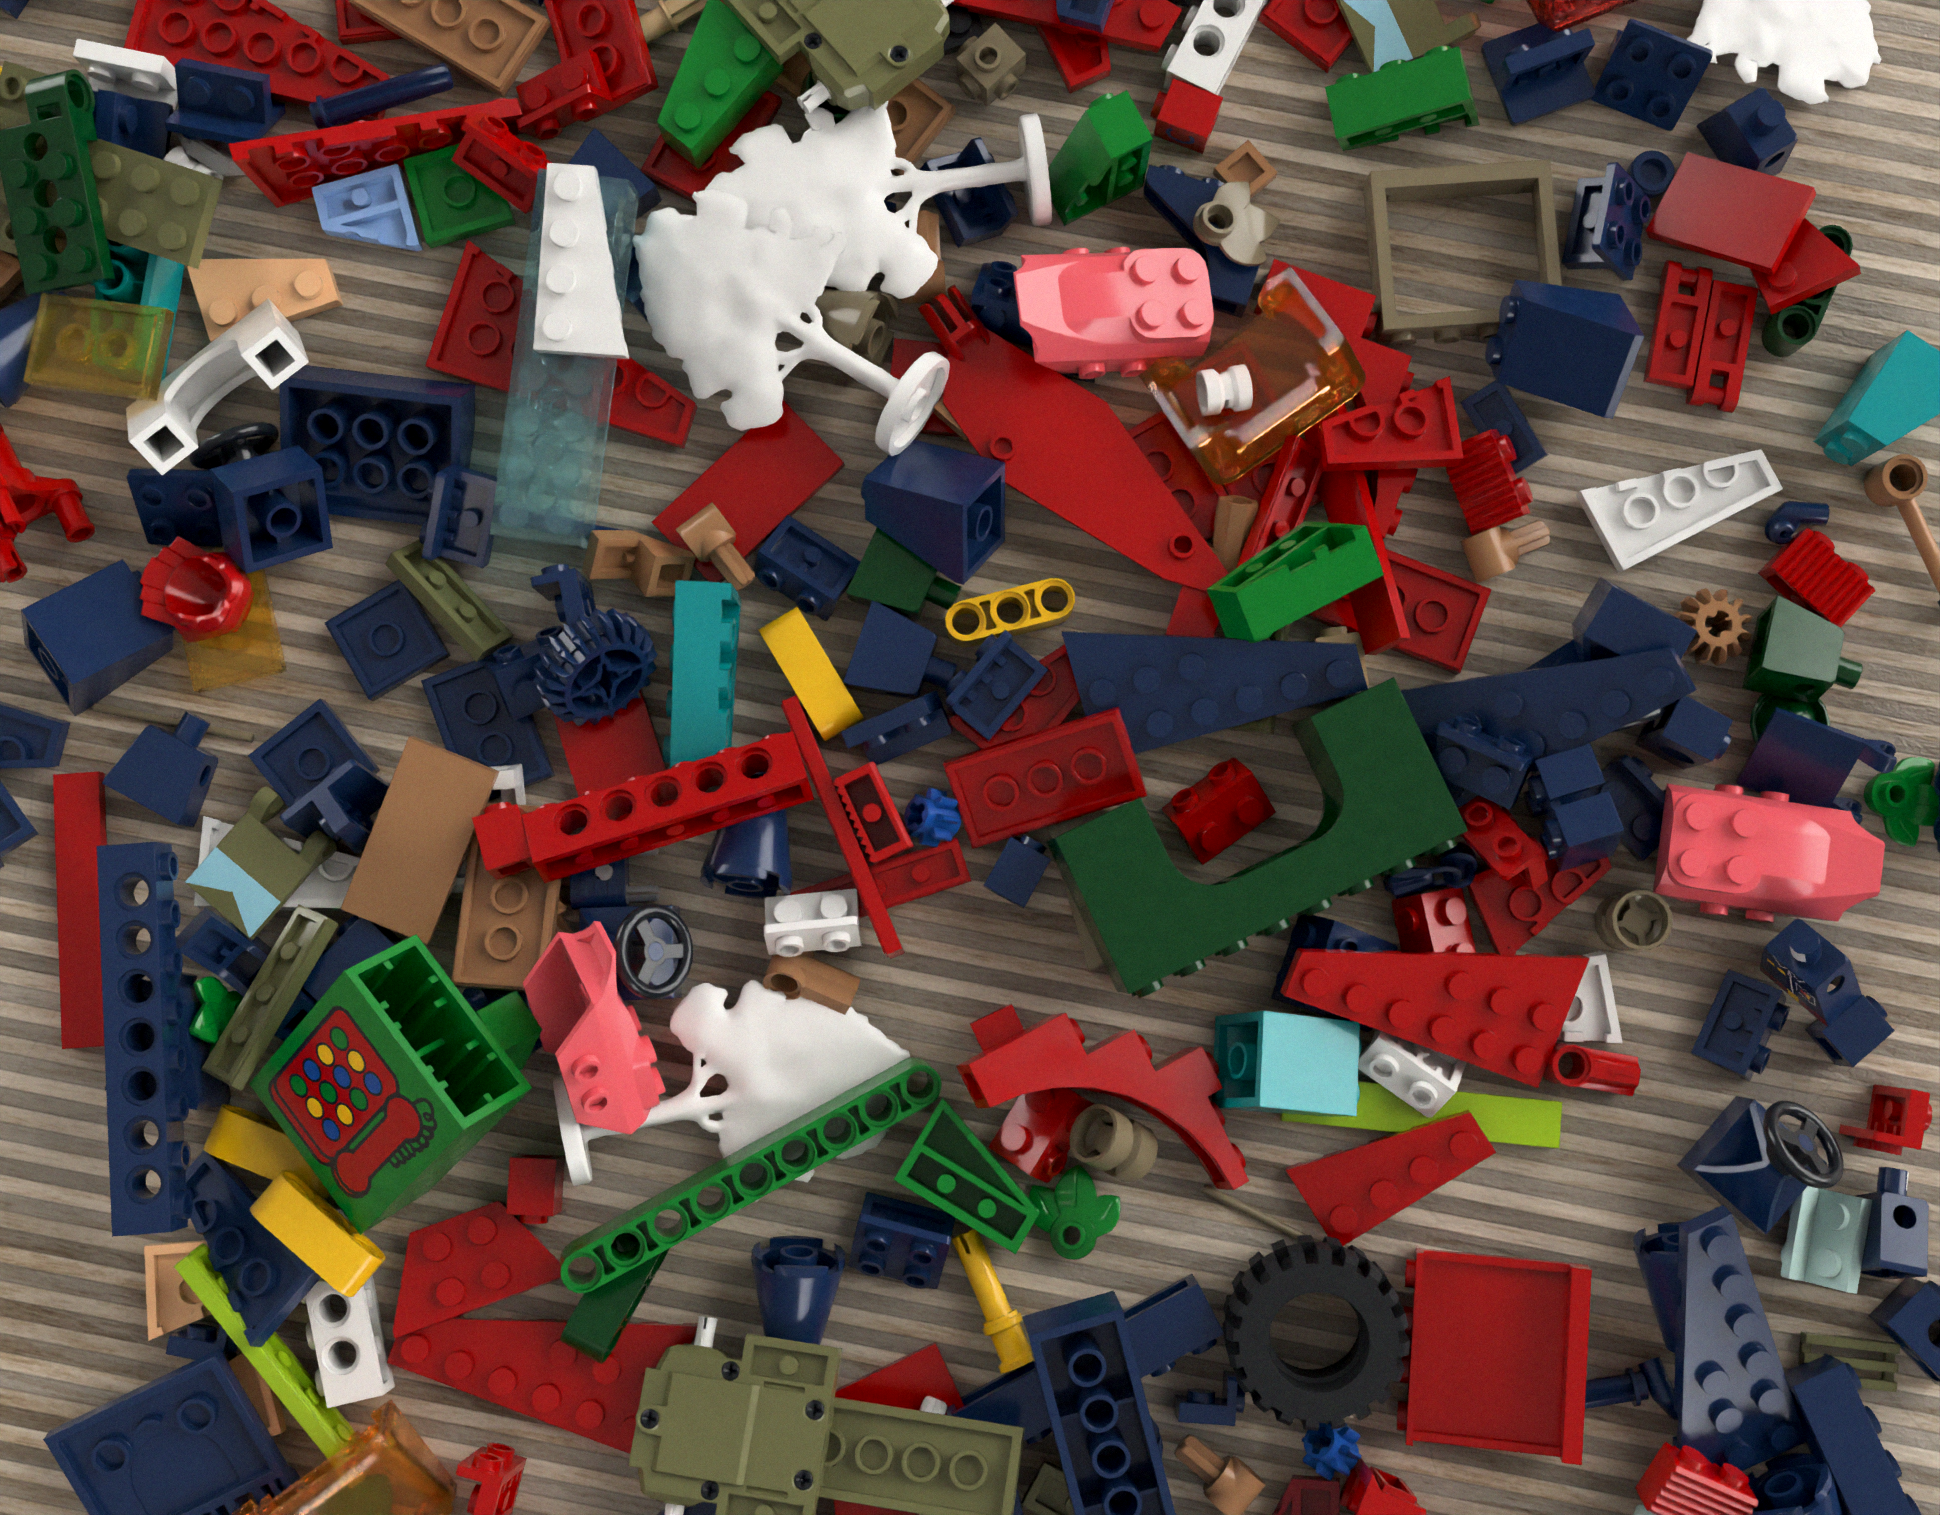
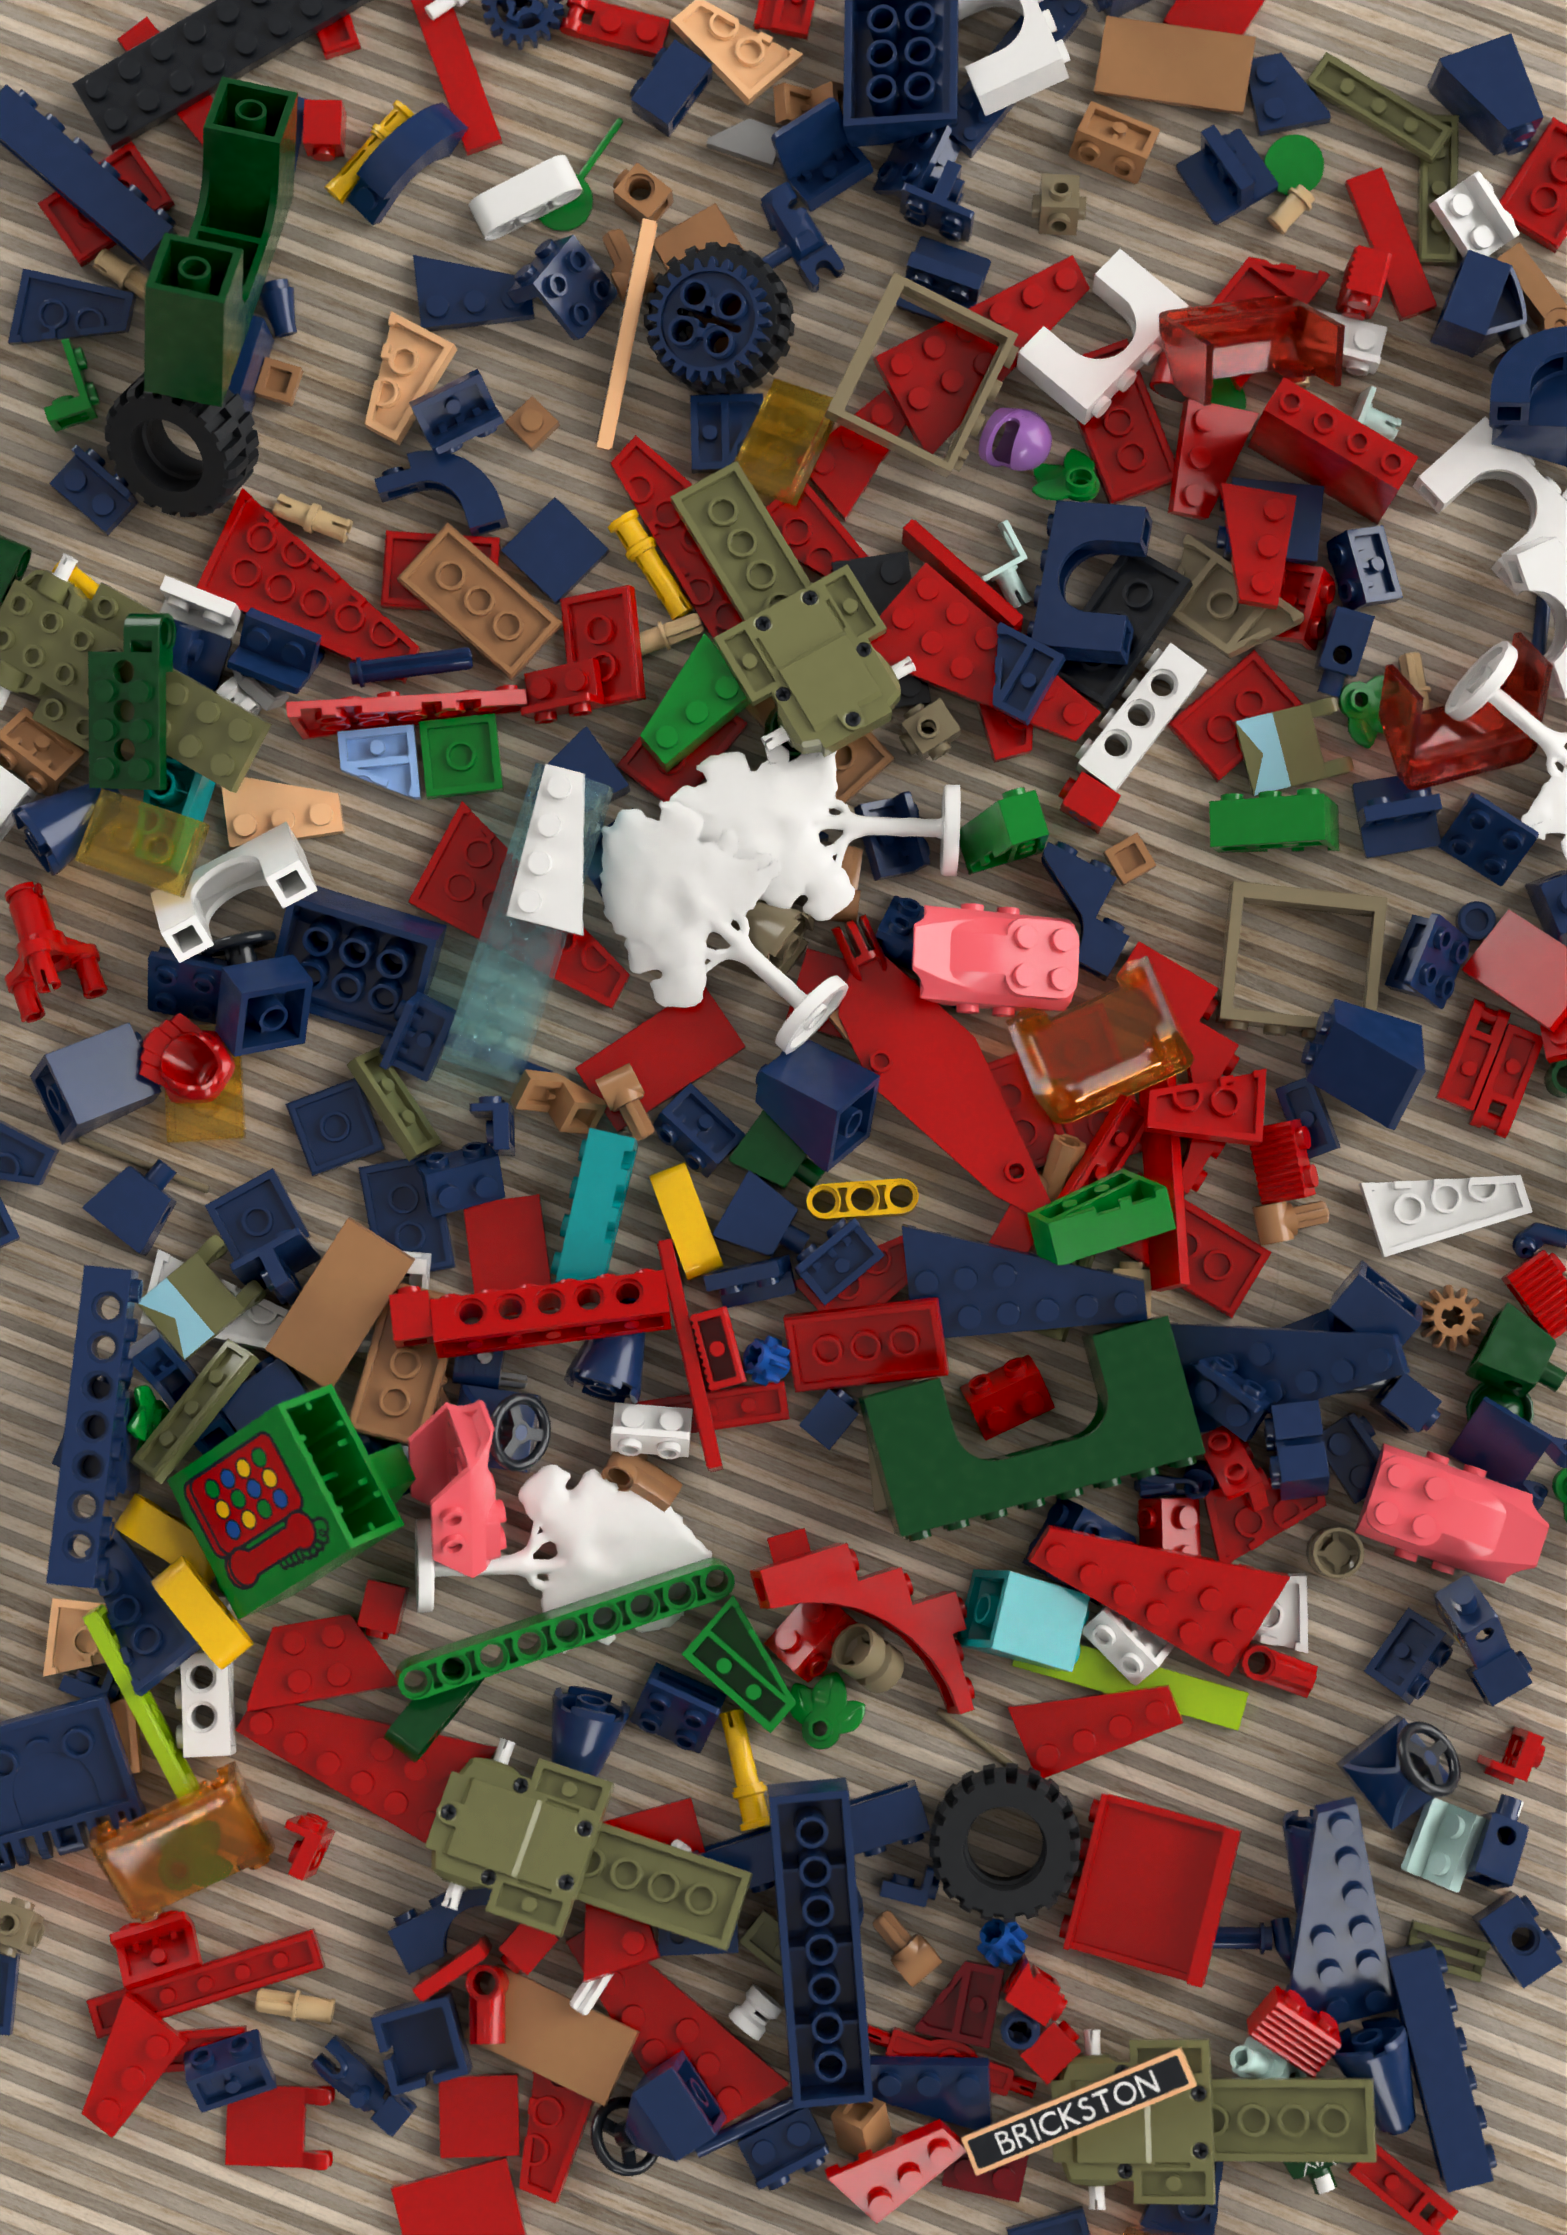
camera: 10 degrees right, 0 degrees up
red tile [53,771,107,1049] -> none
red bracket [451,112,552,214] -> none
dark blue gear [533,608,658,726] -> none
dark tan plate [1193,182,1280,266] -> none
white wheel [1196,364,1253,416] -> none

